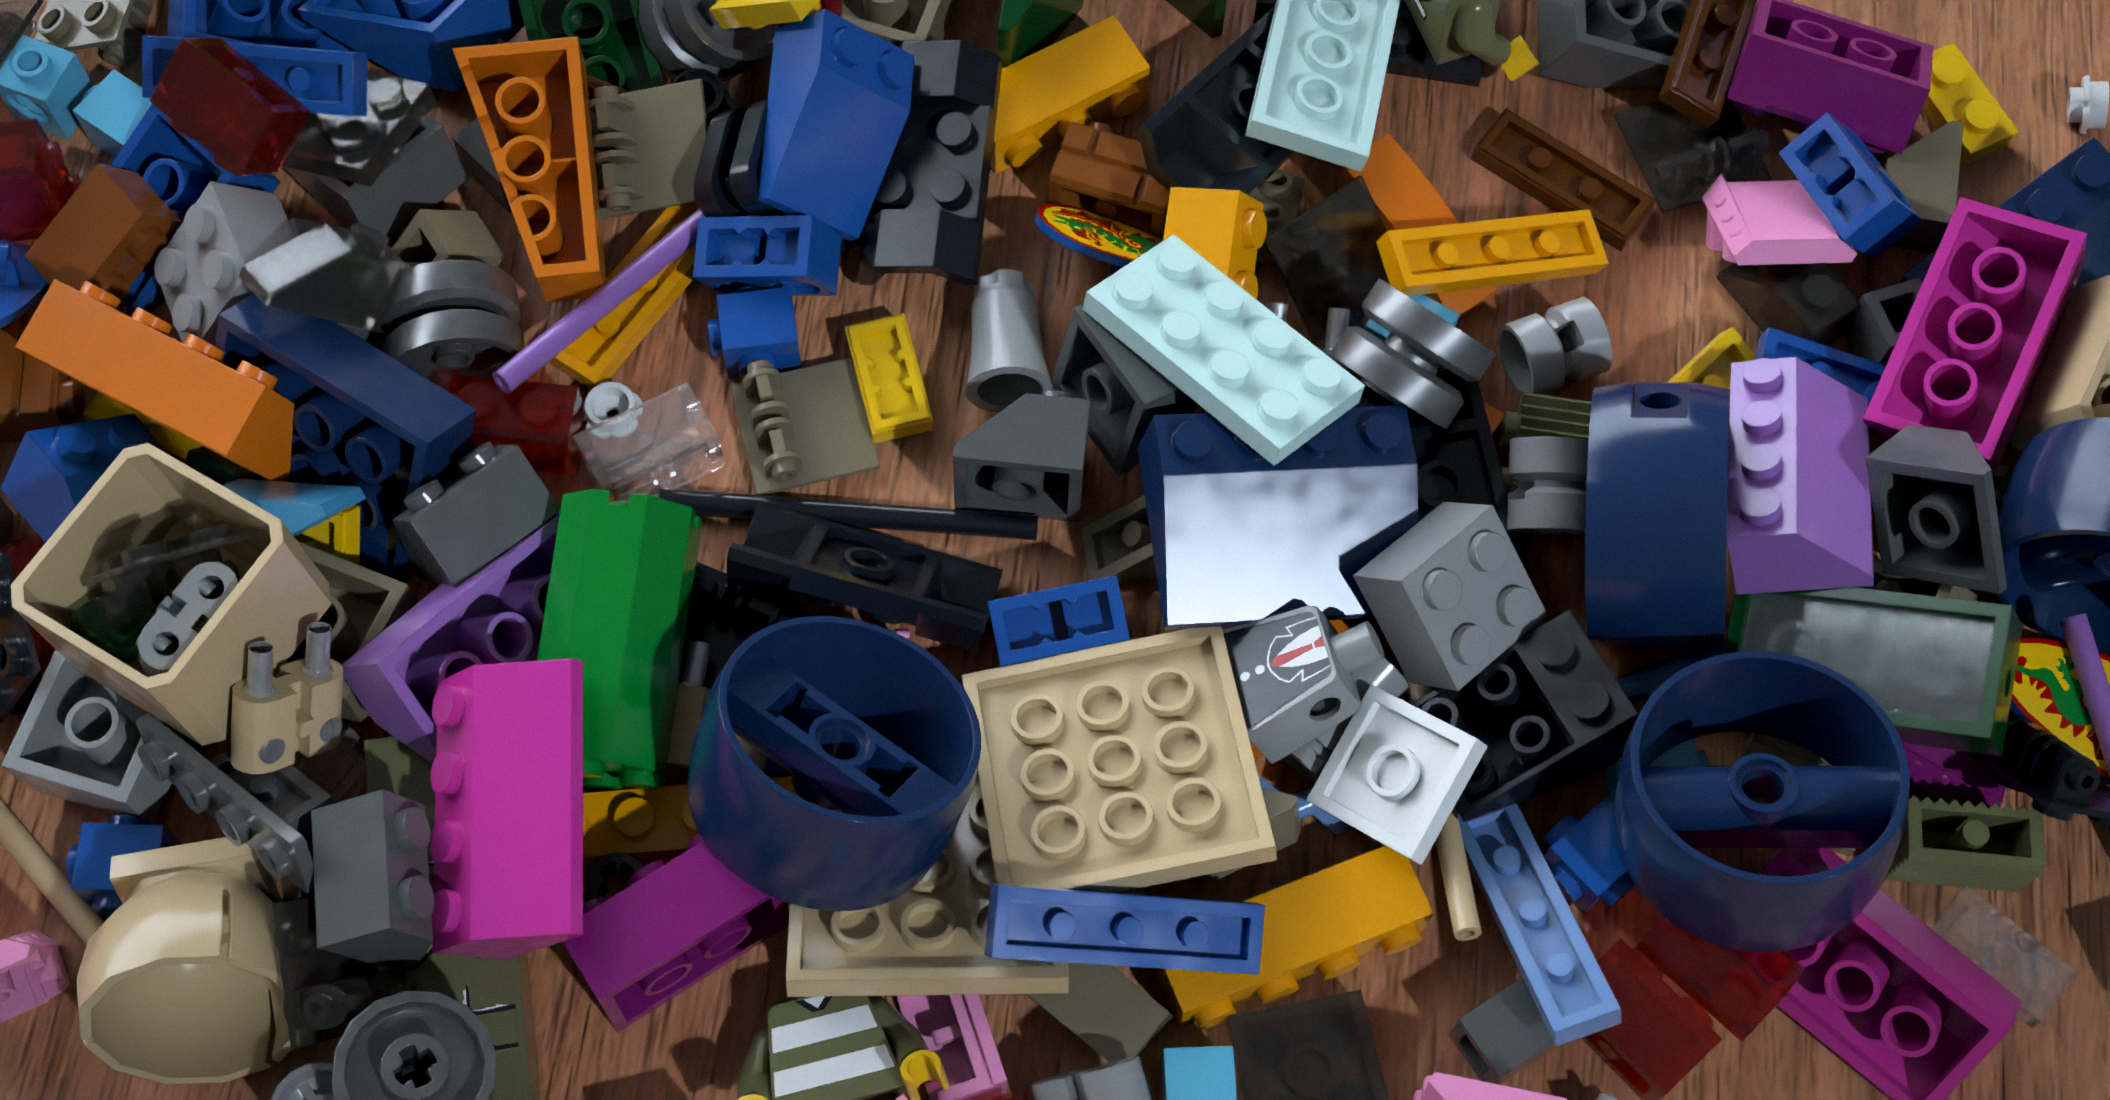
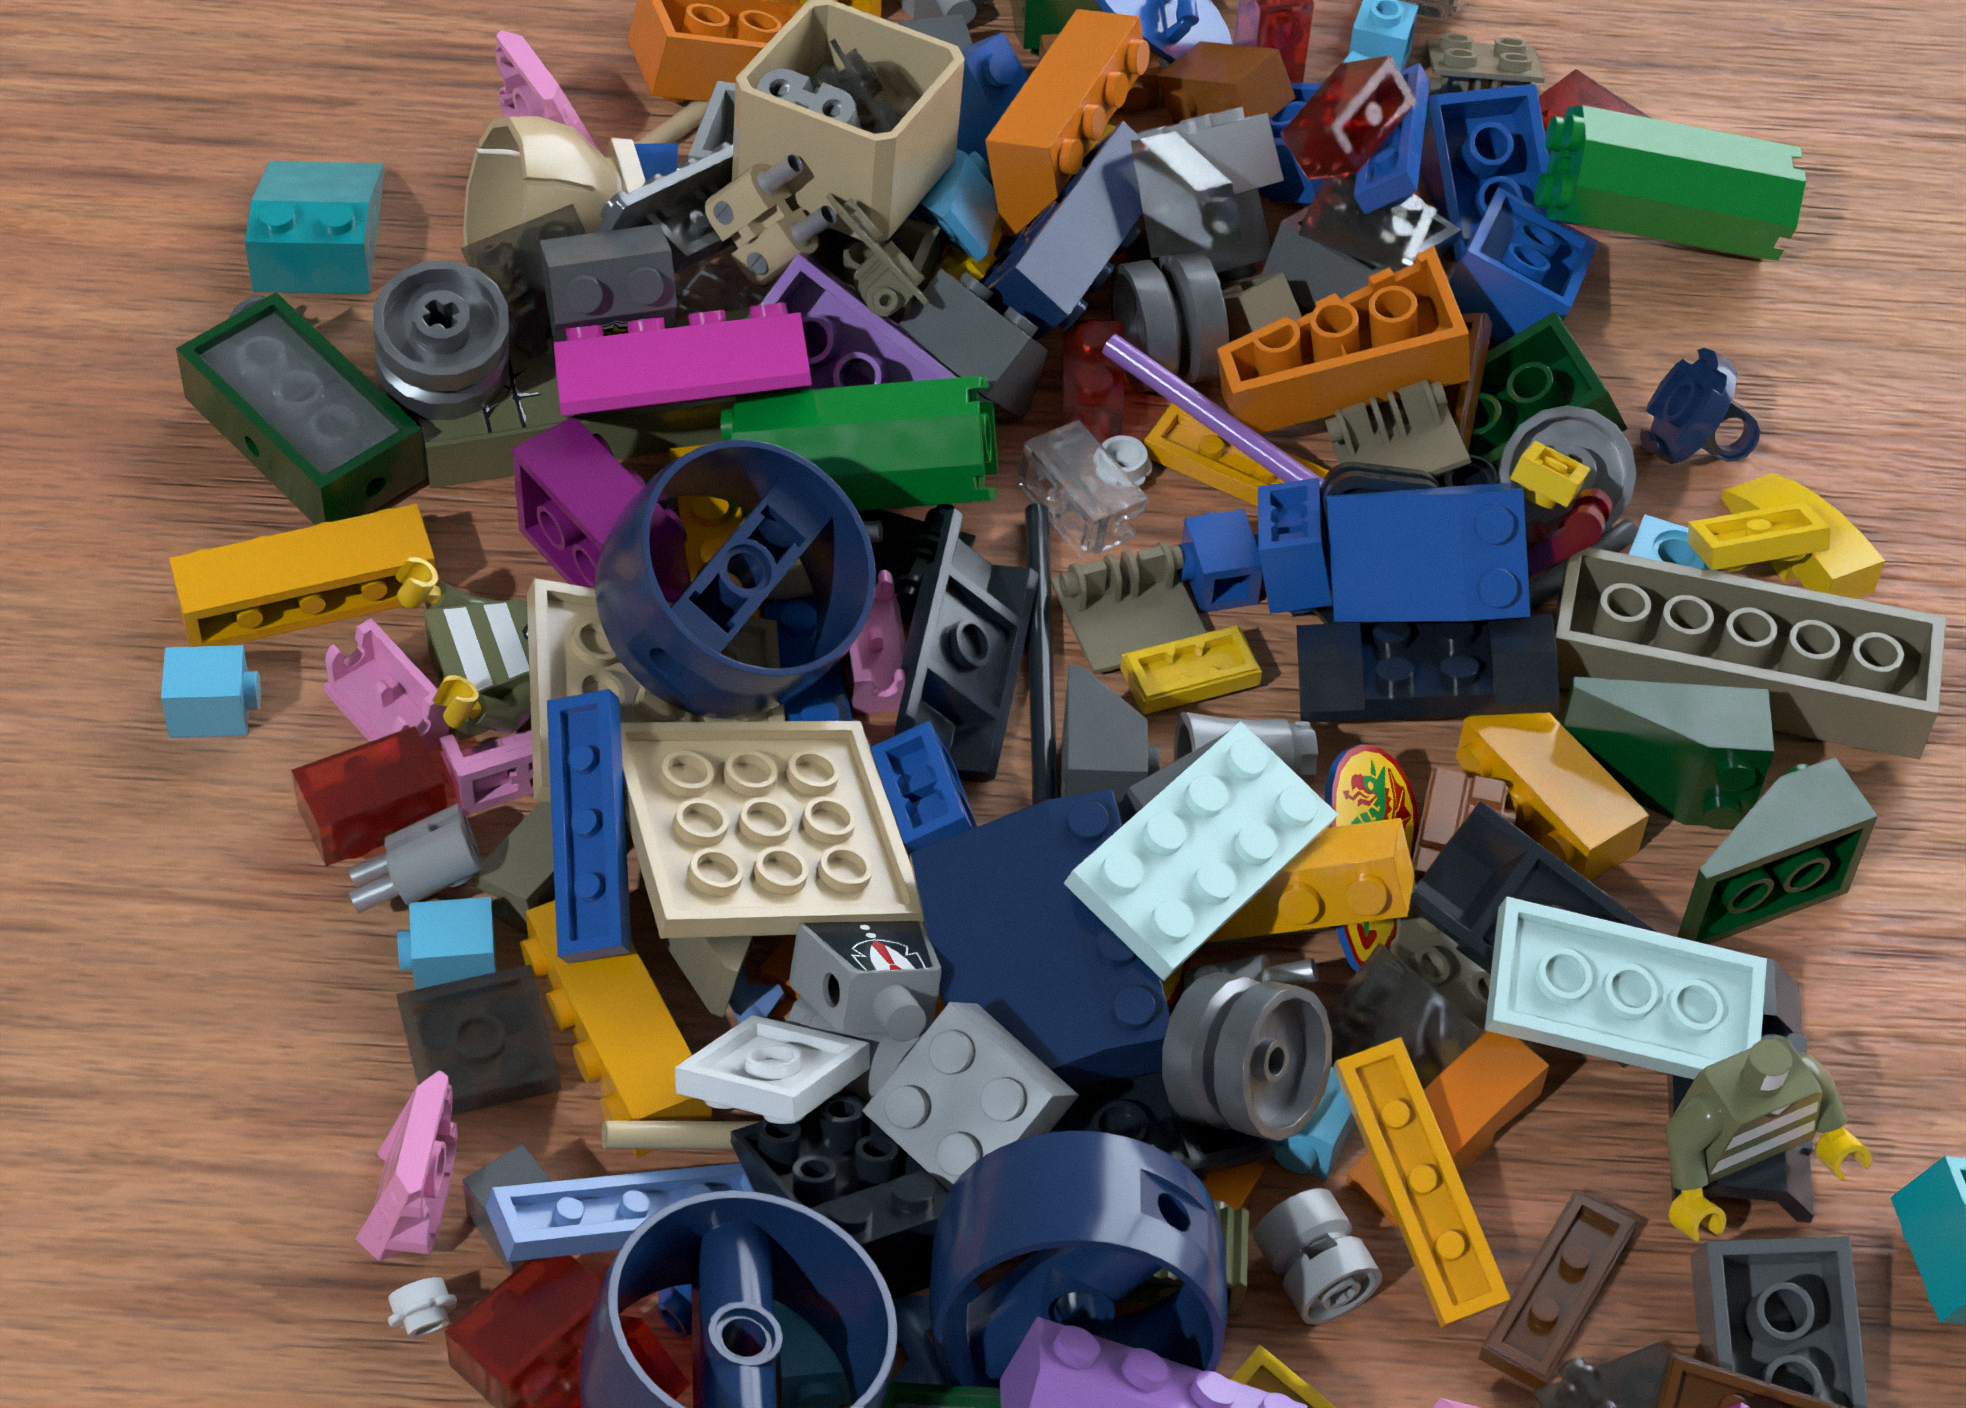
camera: 85 degrees right, 15 degrees down
none -> dark tan hinge [826,193,928,316]

